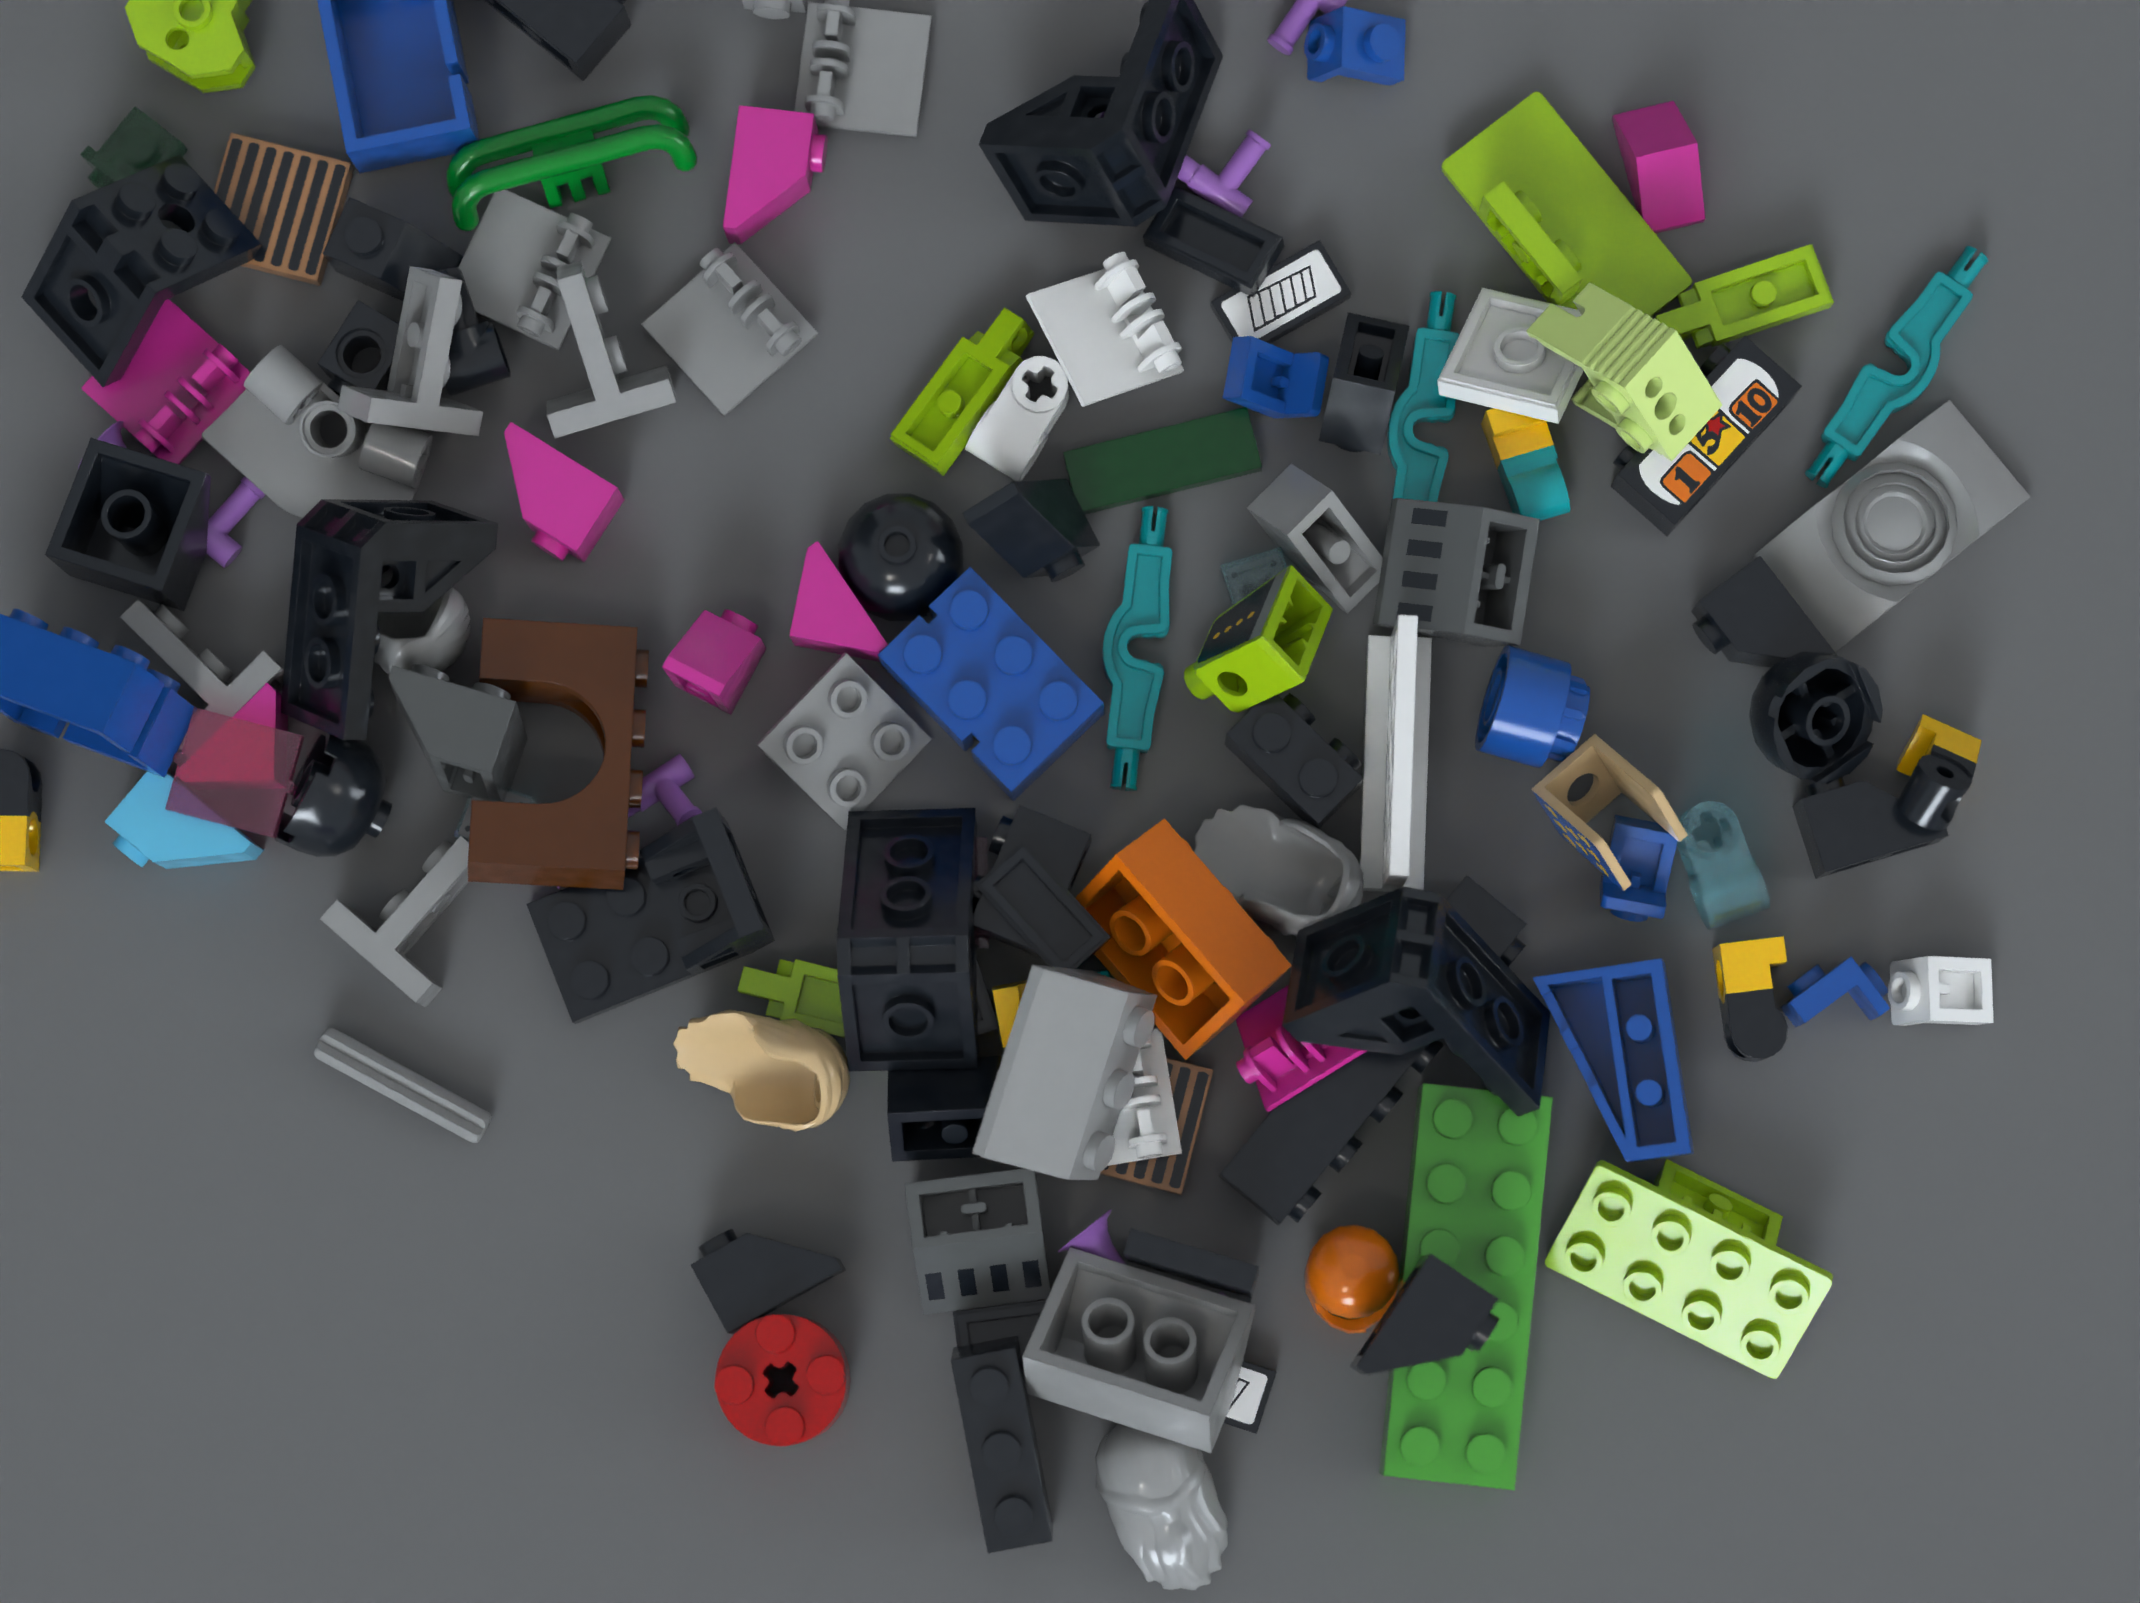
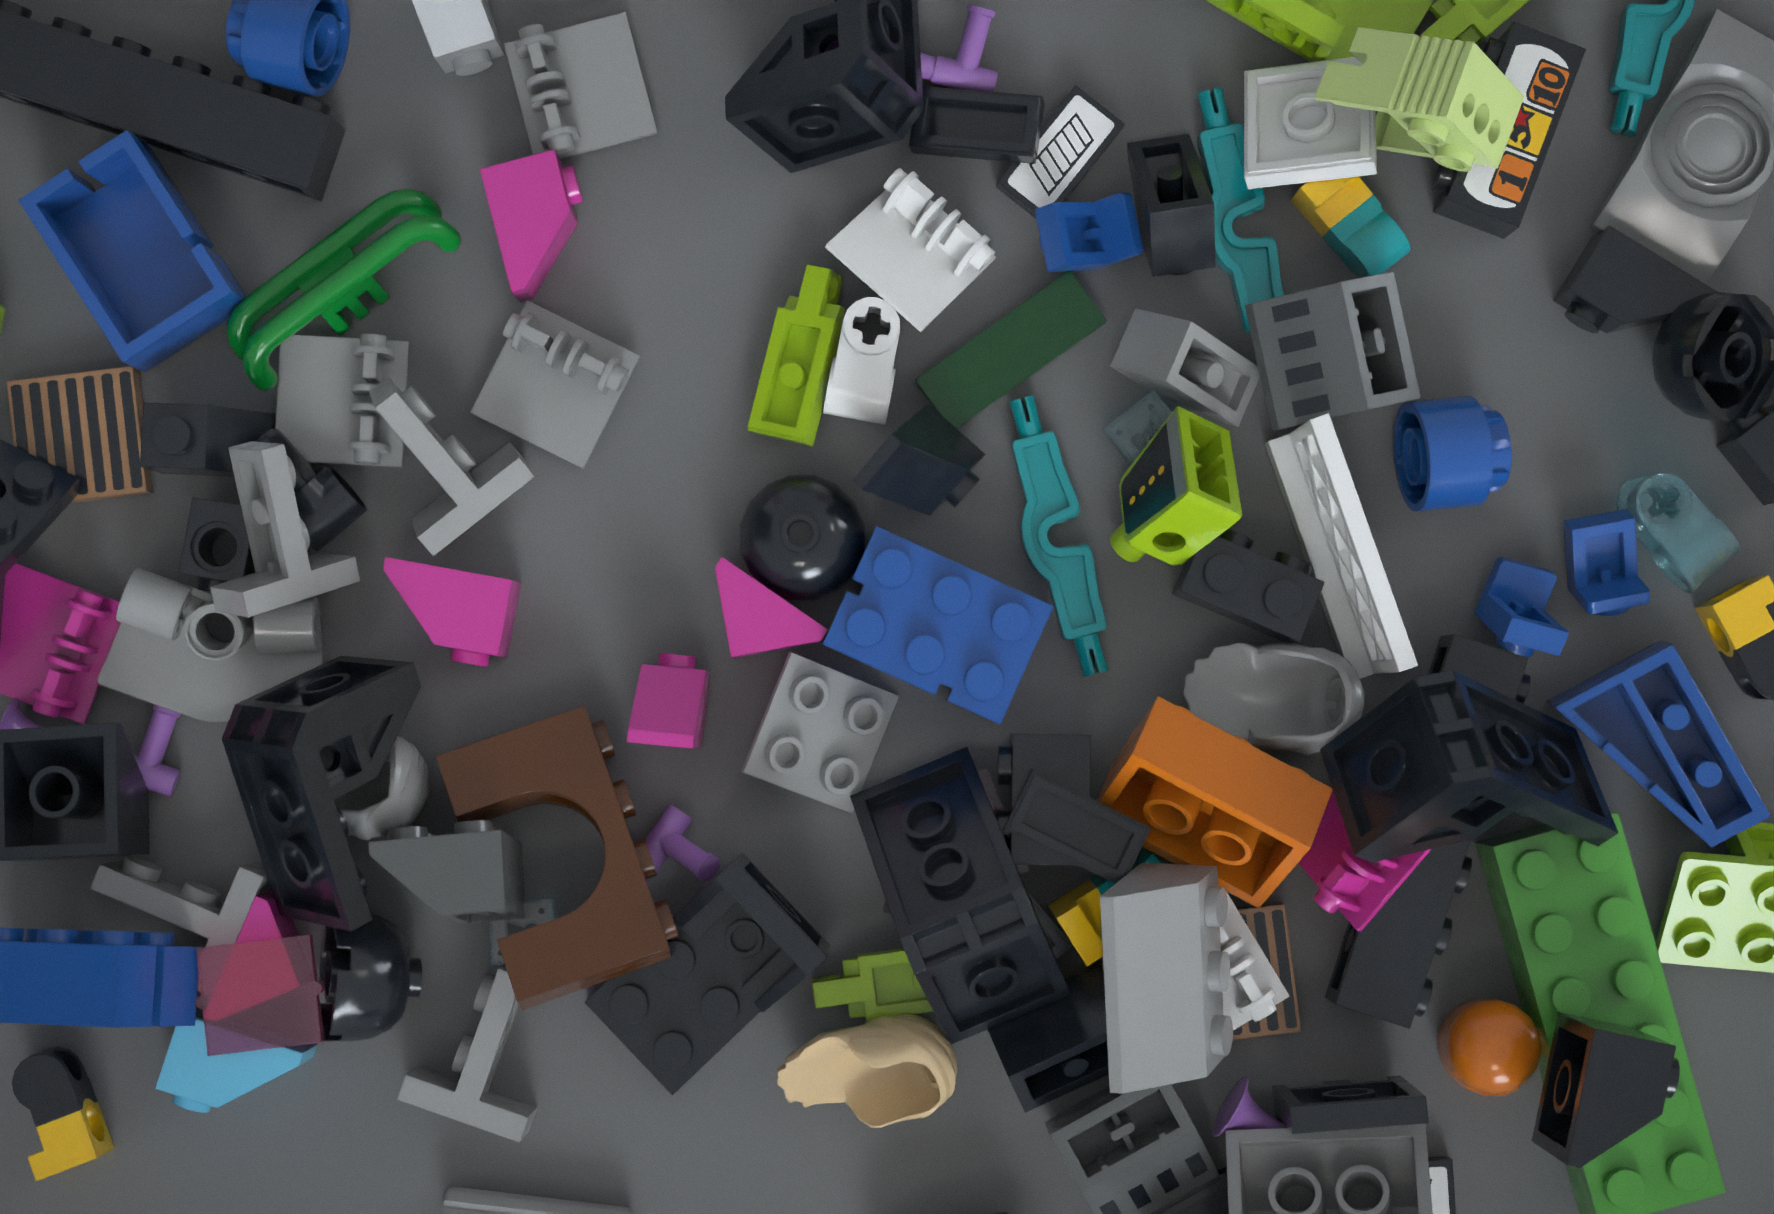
camera: 25 degrees left, 5 degrees up
tan piece [1531,734,1688,891] -> none
none -> blue bracket [1474,557,1569,657]

